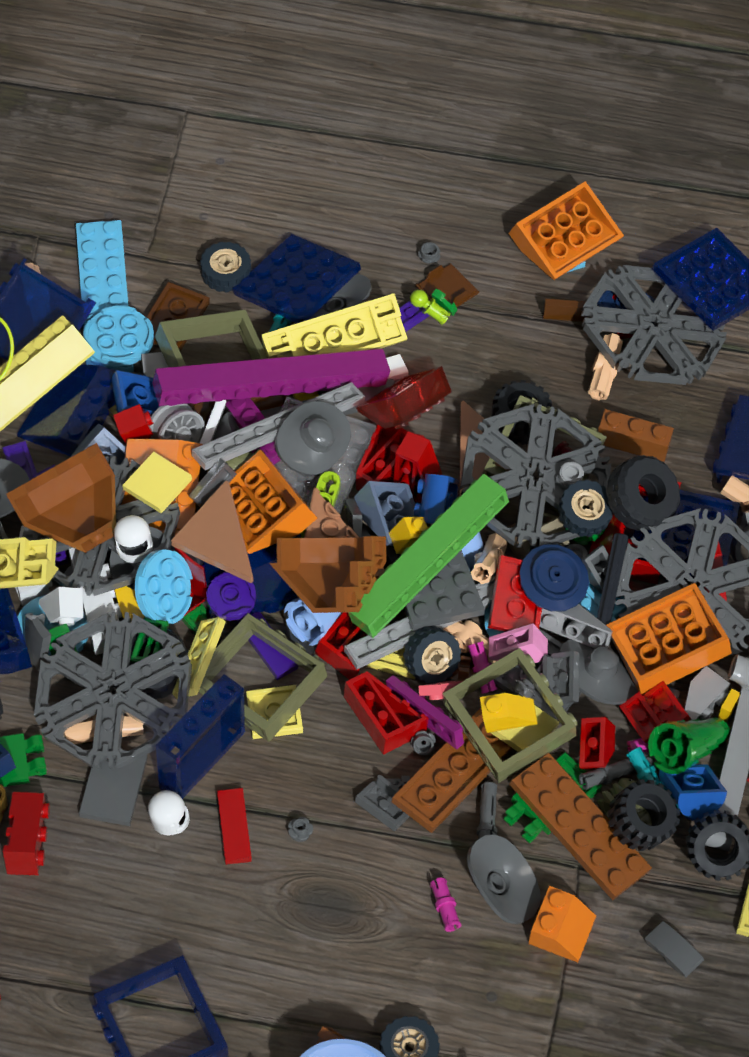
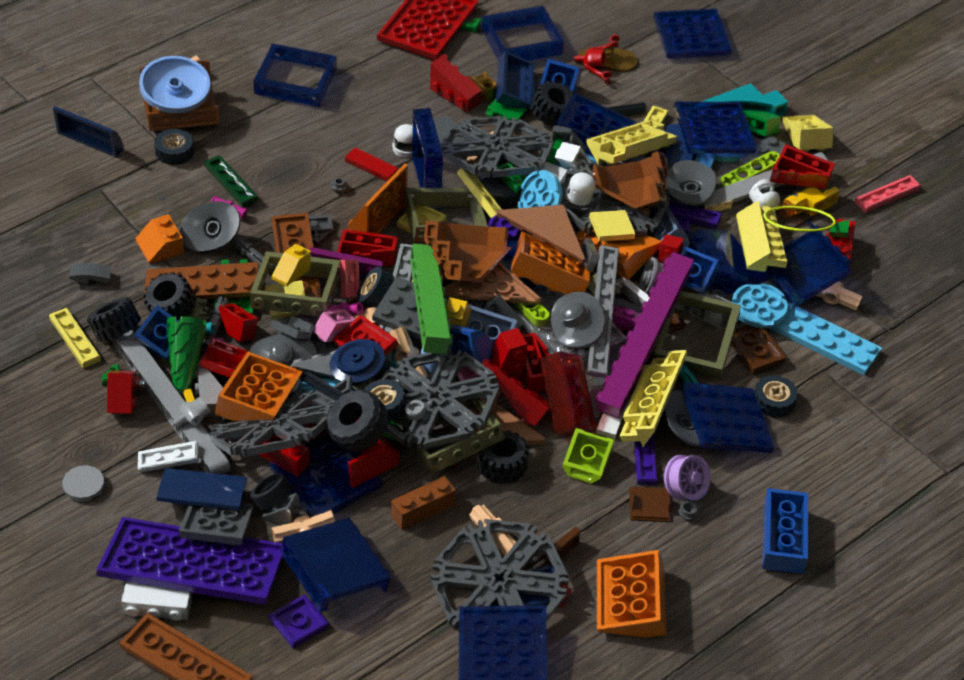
camera: 130 degrees right, 10 degrees down
lime pin [410,290,450,325] -> none
green tile [432,289,458,316] -> none
none -> dark green plate [204,155,258,208]
none -> orange slope [348,164,408,234]
none -> red wedge [483,358,549,427]
none -> lime slope [562,428,615,483]
none -> lavender wheel [662,455,711,501]
none -> blue brick [762,488,808,574]

